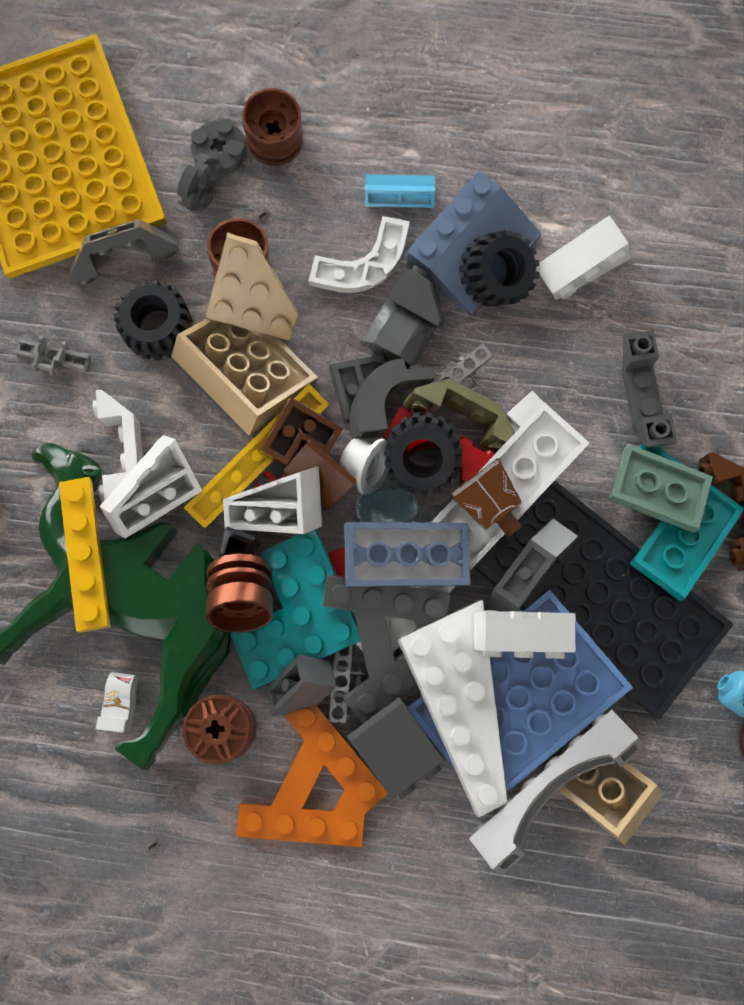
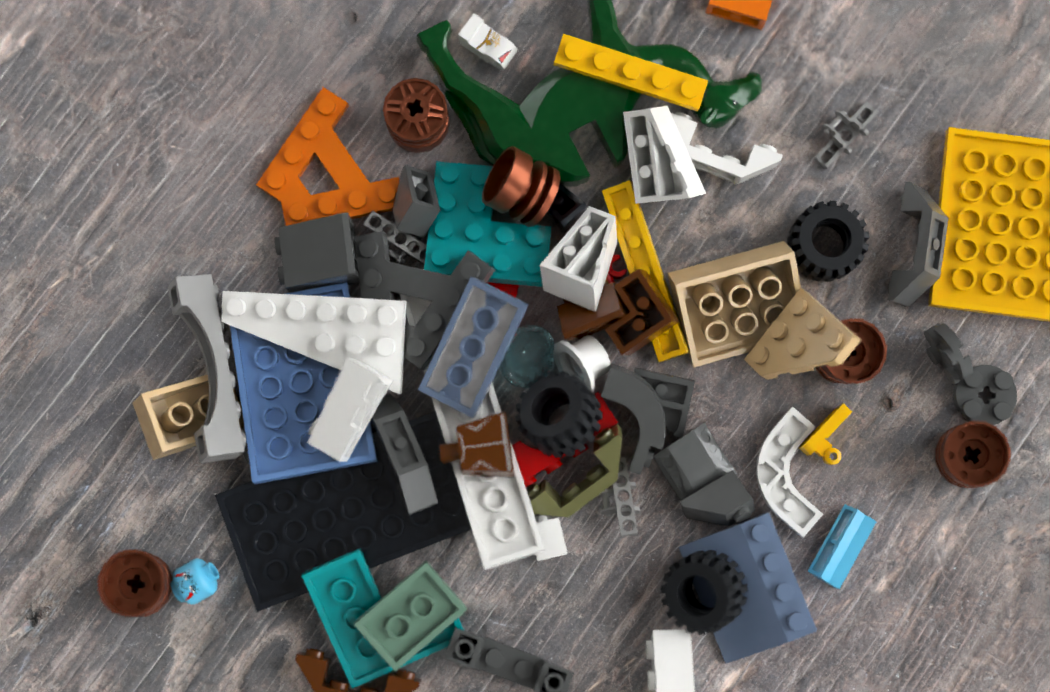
camera: 115 degrees right, 5 degrees up
none -> yellow piece [798,403,852,465]

